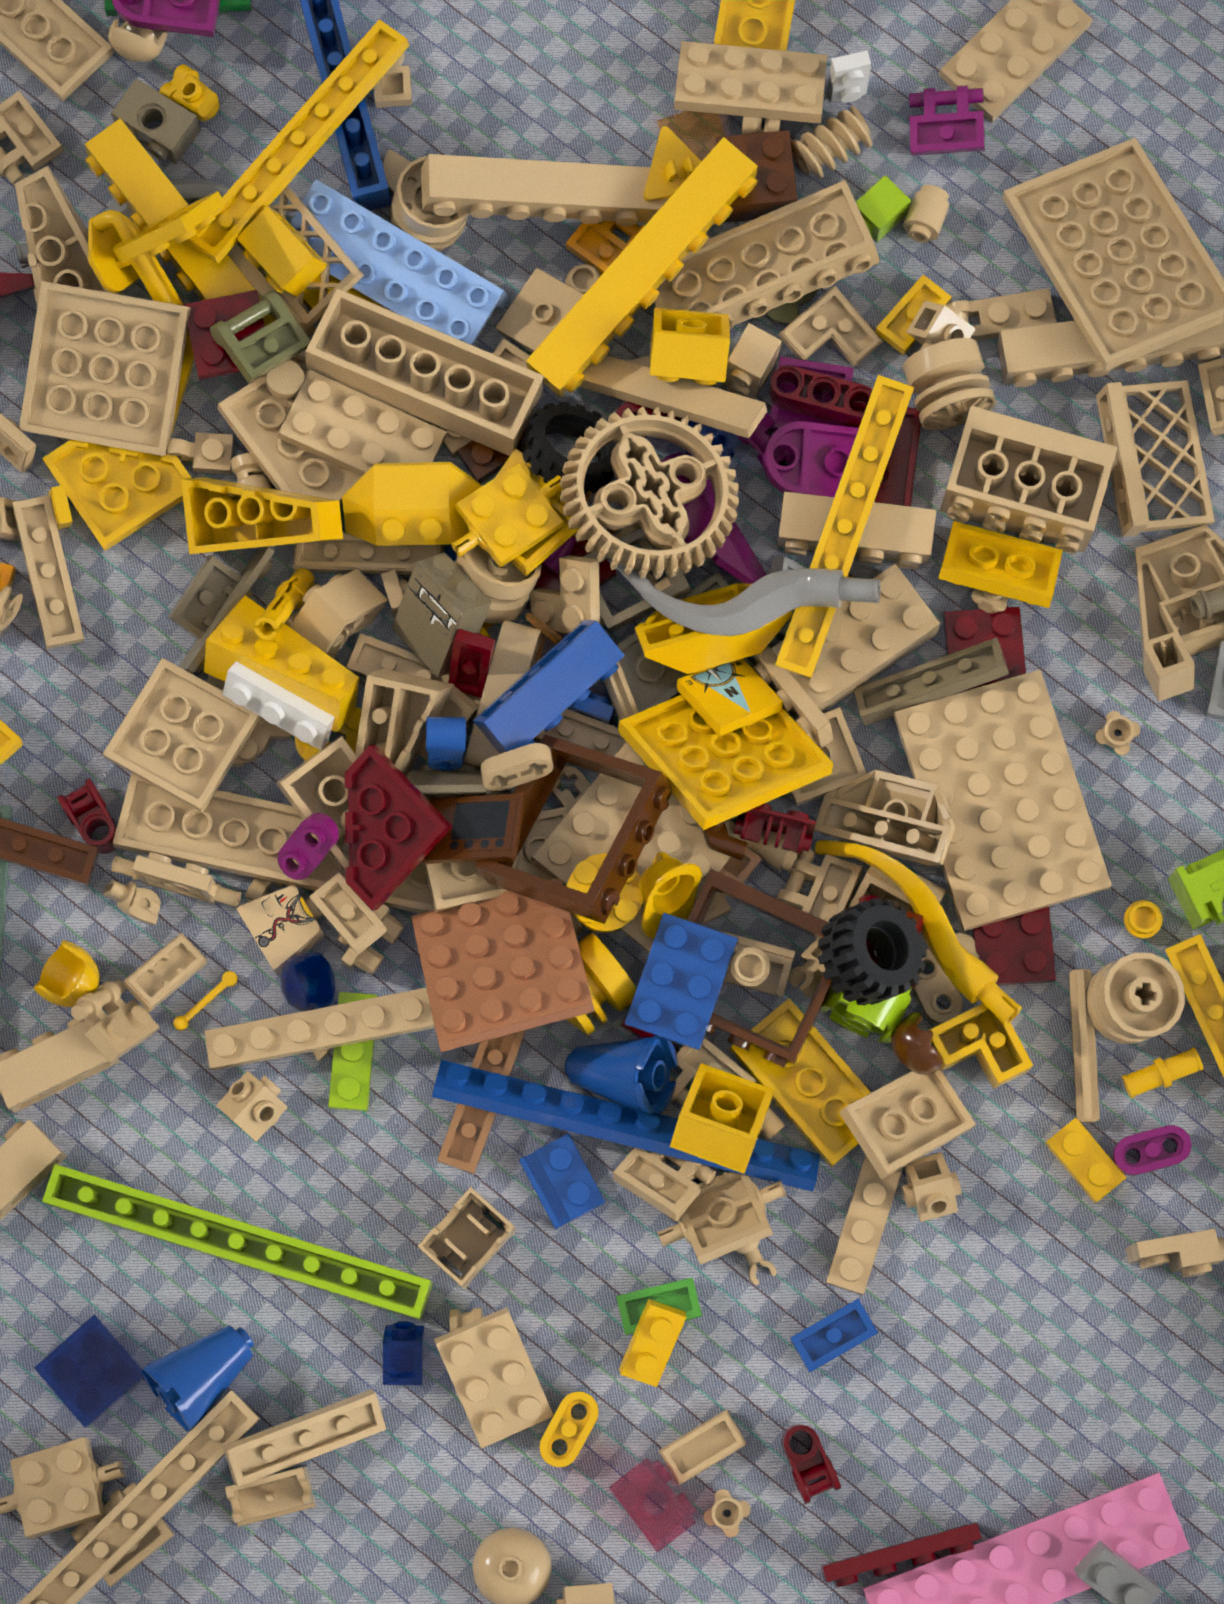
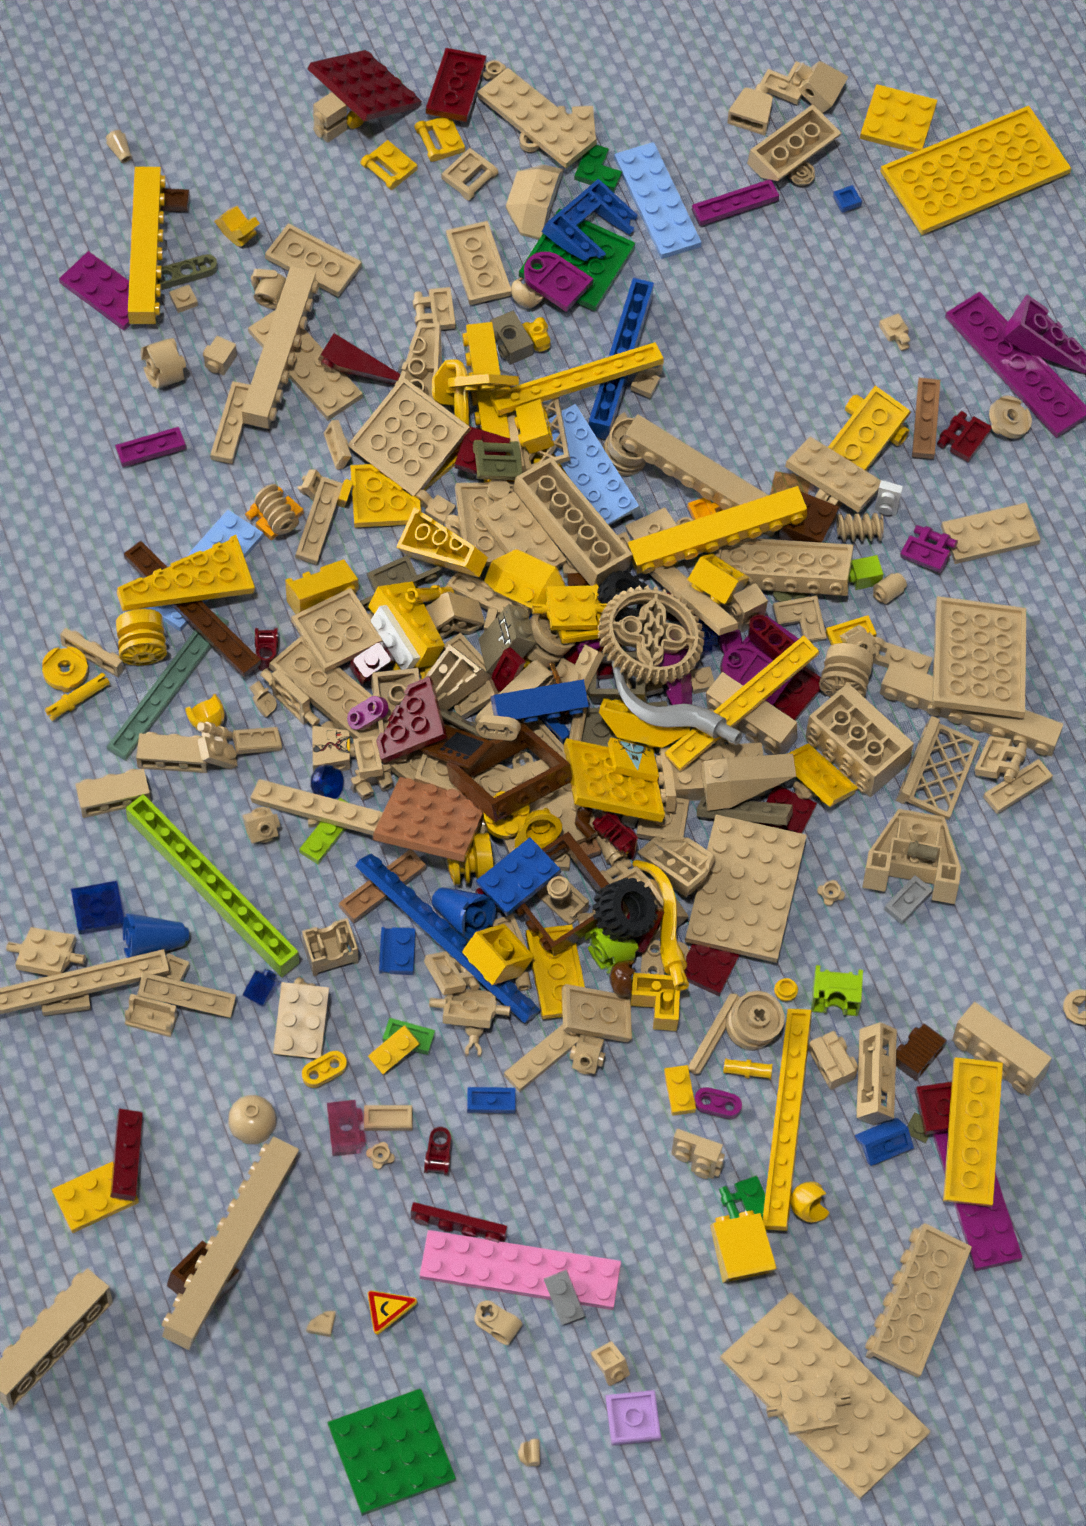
camera: 25 degrees right, 15 degrees down
yellow hinge [173,971,238,1031] -> none
blue piece [426,717,466,771] -> none
yellow piece [643,126,702,202] -> none
none -> tan plate [161,953,190,981]
none -> yellow wedge [285,559,359,614]
none -> torso [349,642,396,686]
none -> tan plate [691,666,714,694]
none -> tan wedge [701,753,796,811]

